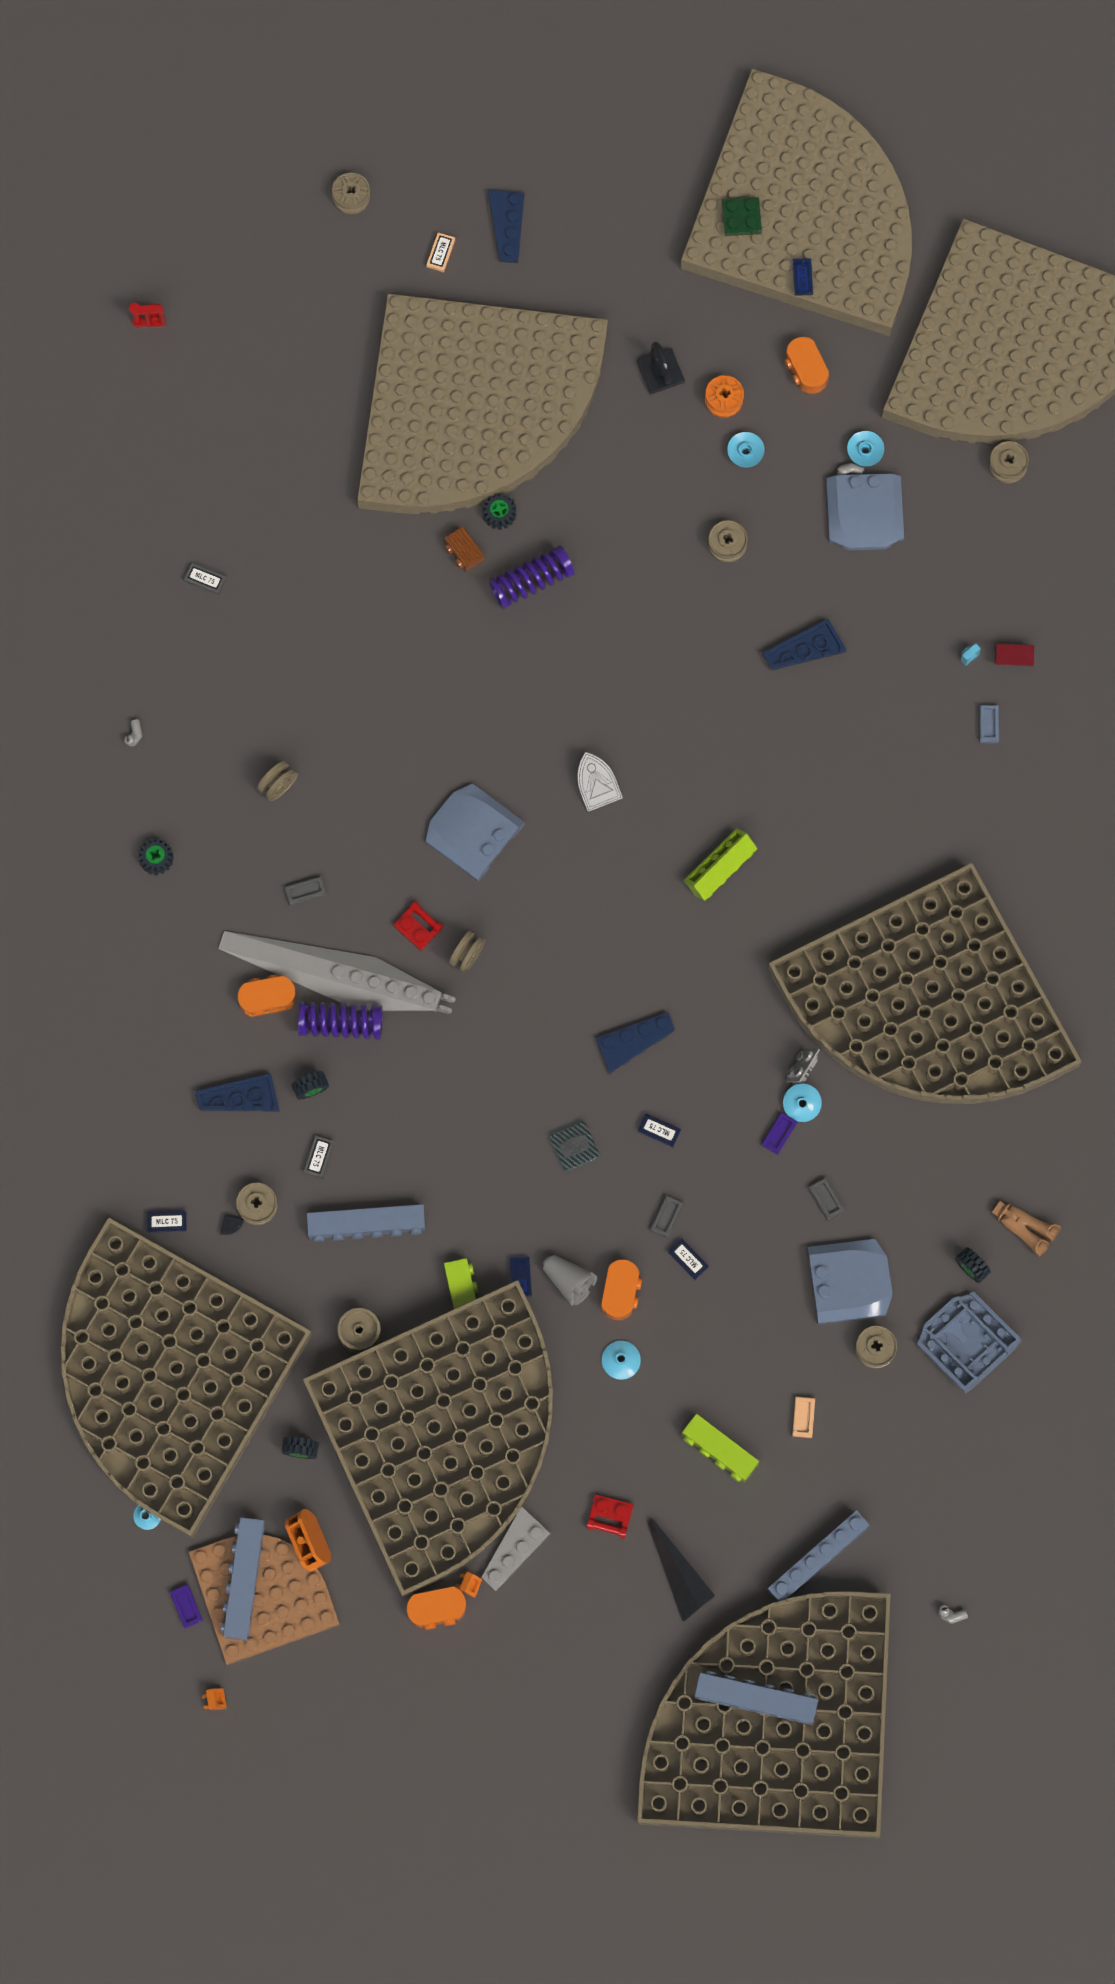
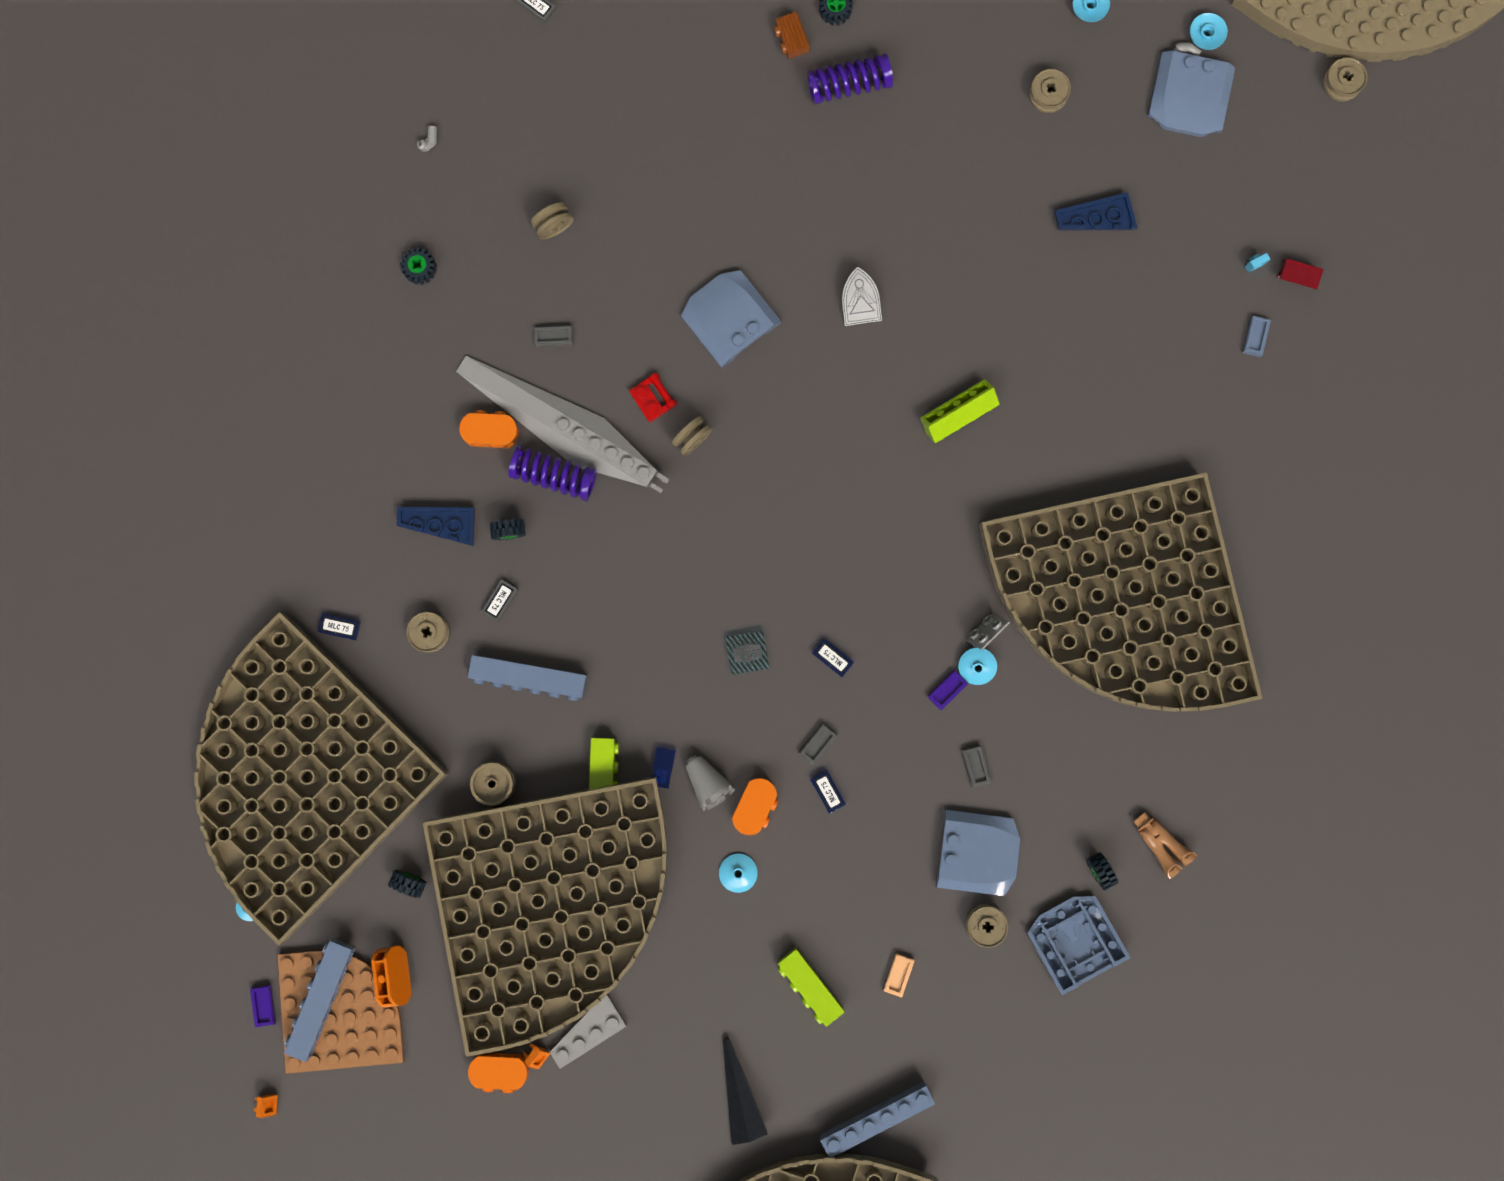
camera: 15 degrees right, 10 degrees up
black tile [220,1215,244,1235] -> none
red plate [586,1494,634,1539] -> none
dark blue wing [596,1012,675,1075] -> none

